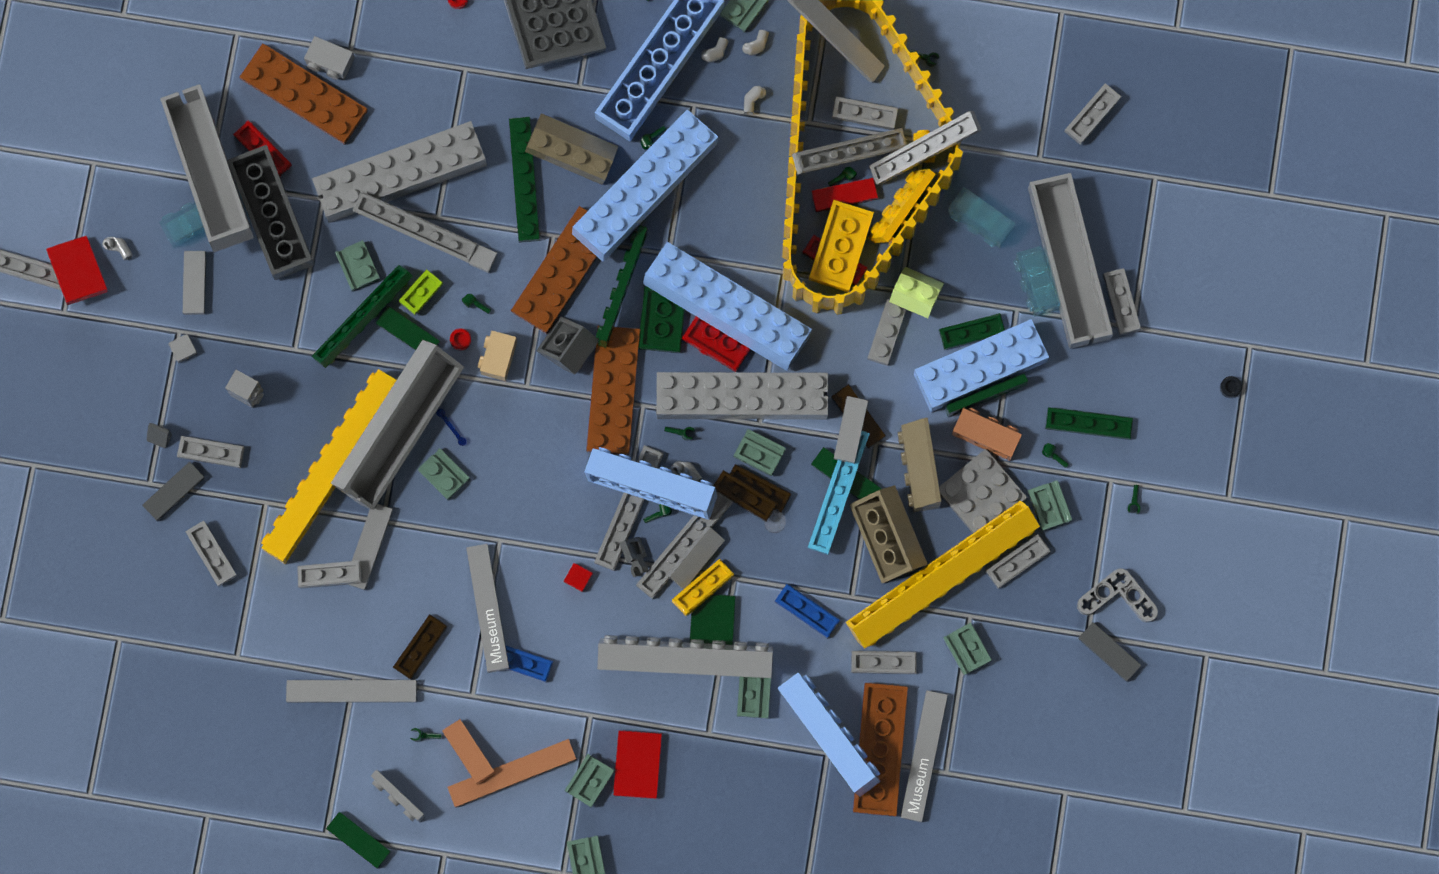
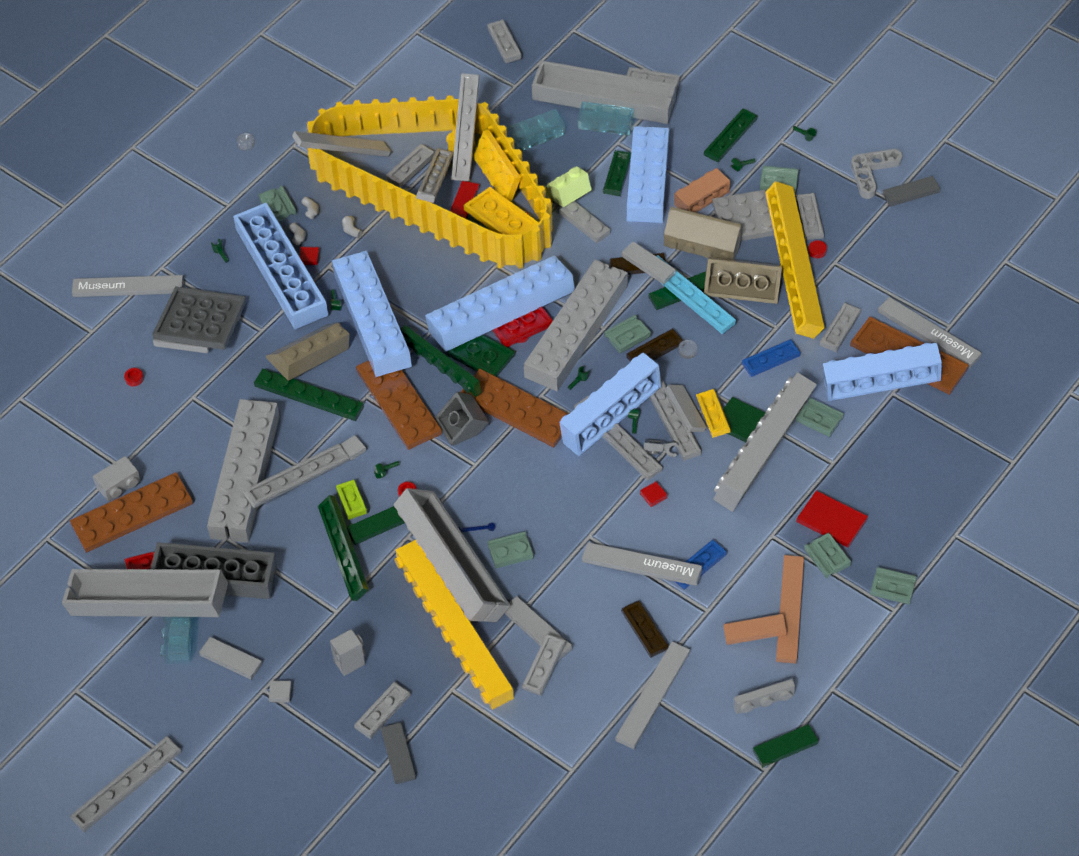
camera: 60 degrees left, 25 degrees down
red tile [46,235,108,305] -> none
light grey arm [102,237,133,260] -> none
dark grey slope [147,423,172,448] -> none
light grey plate [185,521,237,587] -> none
sand green plate [335,240,380,292] -> none
dark green hand [410,728,441,742] -> none
tan brick [478,331,517,381] -> none
dark brown tile [713,470,778,522] -> none
dark green hand [828,167,857,187] -> none
sand green plate [943,622,991,676] -> none
dark green tile [945,374,1028,417] -> none
black tile [1220,376,1242,398] -> none
none -> red tile [299,247,319,265]
none -> red tile [808,240,827,258]

